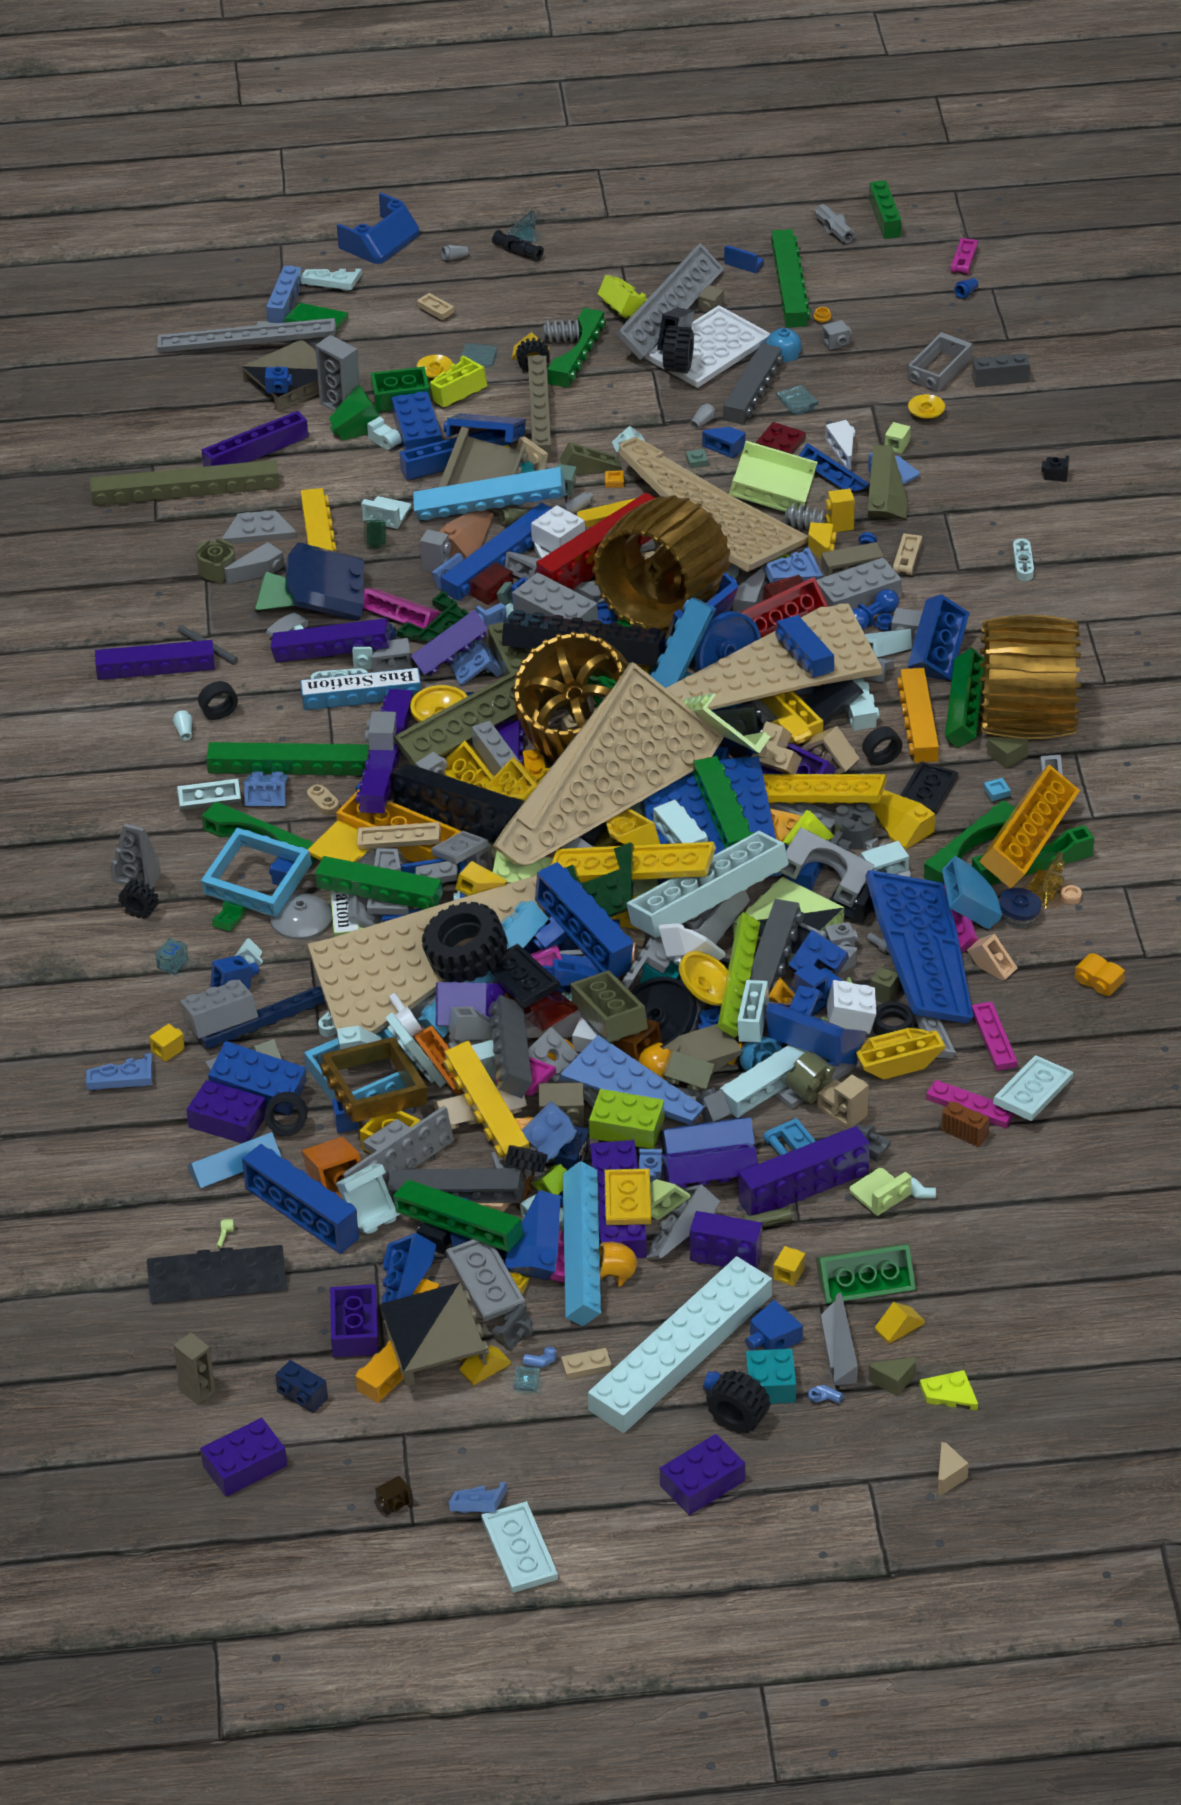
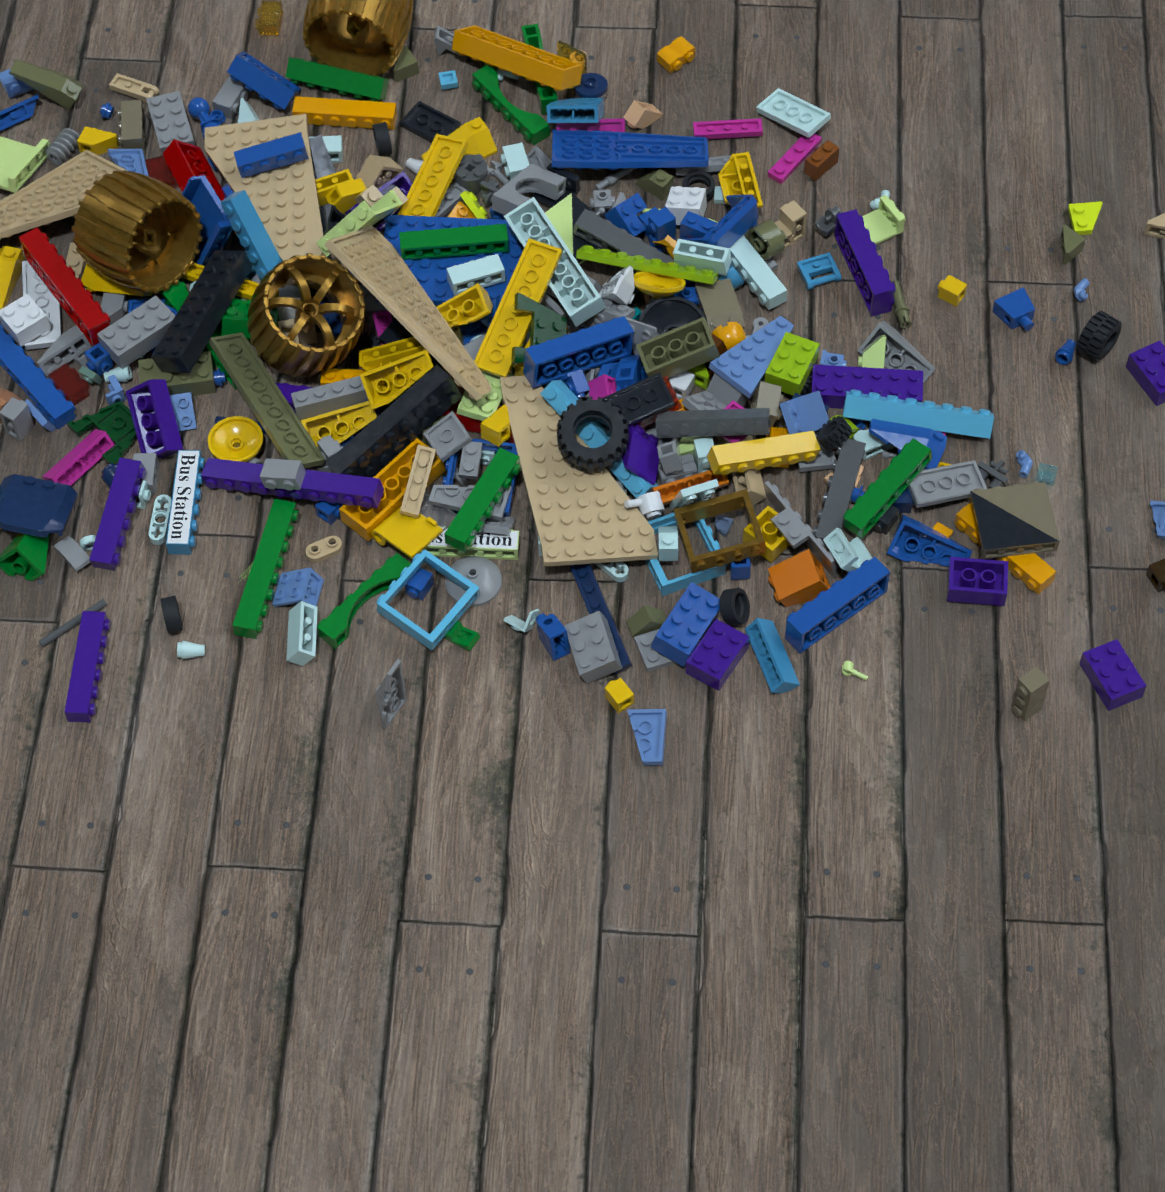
camera: 80 degrees left, 15 degrees up
black tyre [118,879,159,919] -> none
black bracket [147,1245,287,1304] -> none
clear light blue brick [155,938,189,975] -> none
dark blue brick [275,1360,328,1413] -> none
tan plate [561,1348,612,1380] -> none
light aqua brick [588,1256,772,1433] -> none
light orange piece [599,1241,637,1288] -> none
yellow tile [605,1169,651,1225] -> none
slope [659,1117,755,1154] -> none
olive brick [662,1050,714,1091] -> none
dark purple brick [662,1143,757,1188] -> none
dark purple brick [690,1211,762,1269] -> none
dark grey brick [696,1087,732,1122] -> none
teal brick [746,1349,796,1404] -> none
green slope [815,1243,916,1304] -> none
light grey wedge [821,1293,858,1385] -> none
yellow brick [825,488,855,532] -> none
yellow slope [875,1302,925,1344] -> none
light aqua beam [1013,539,1034,581] -> none

